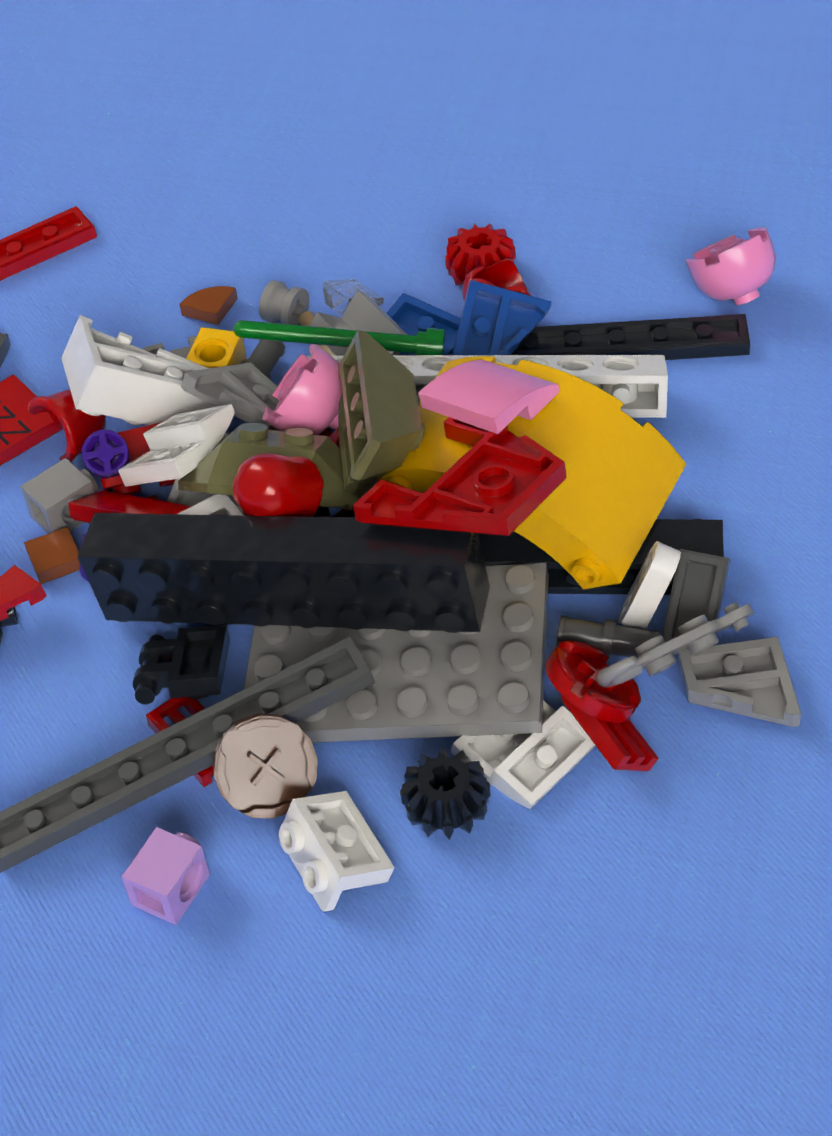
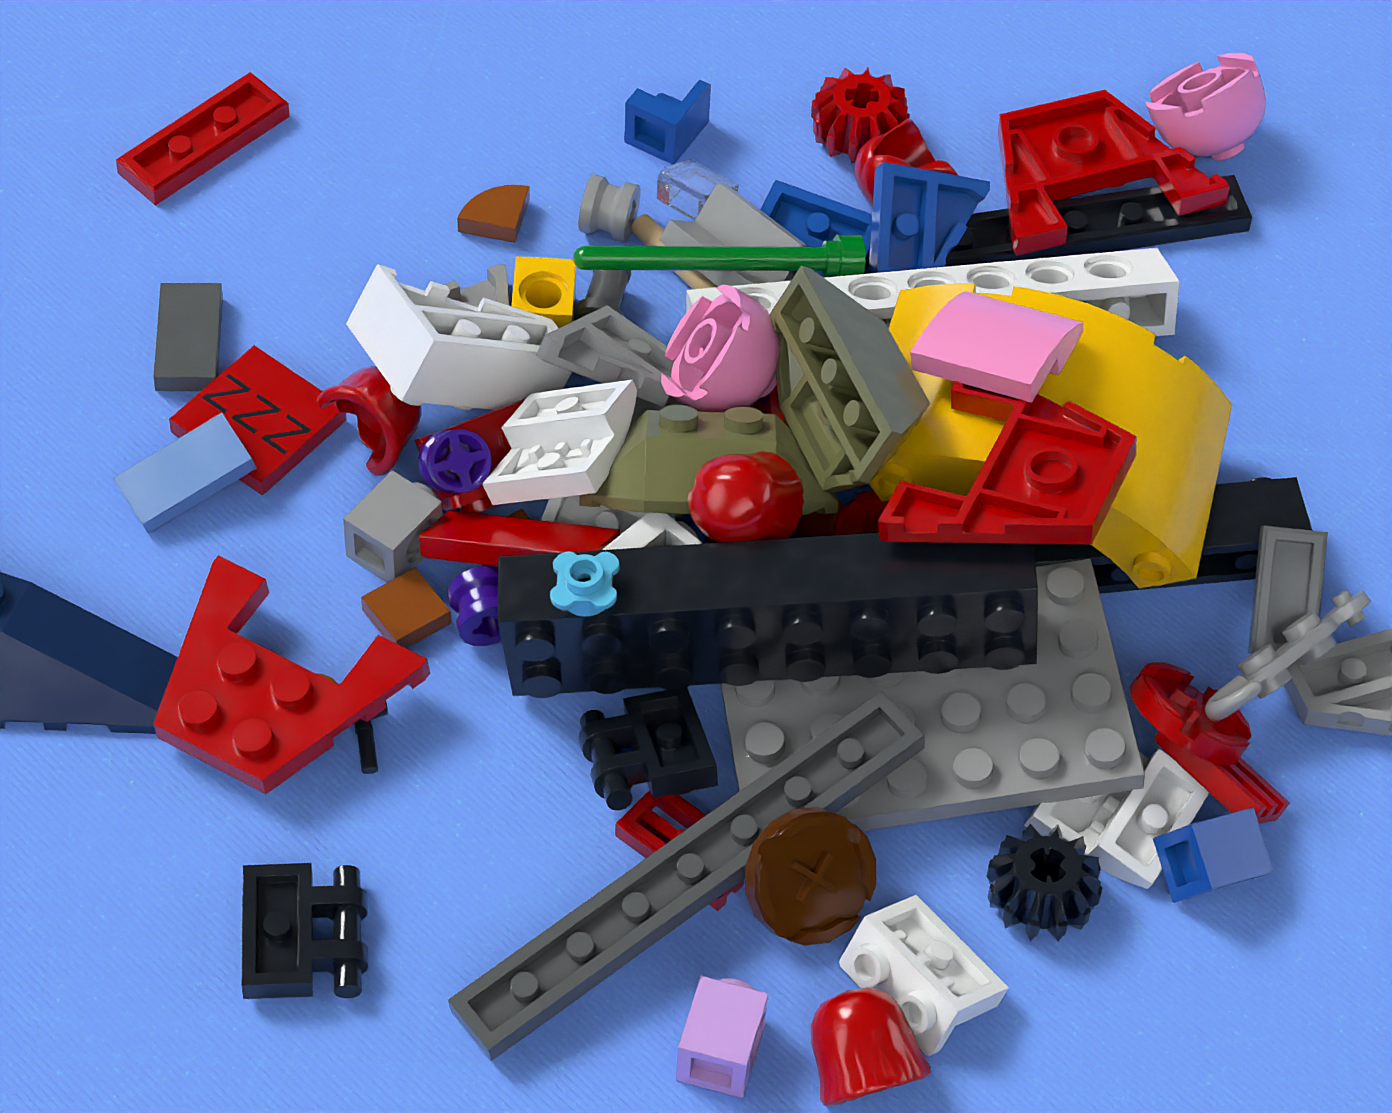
camera: 20 degrees left, 5 degrees up
dark grey pin [556,615,660,659] -> none
white beam [618,541,681,629] -> none
none -> medium azure plate [550,552,620,616]
none -> blue panel [624,80,711,165]
none -> red hair [811,987,932,1106]
none -> red wing [998,90,1230,256]
none -> blue panel [1153,807,1273,903]

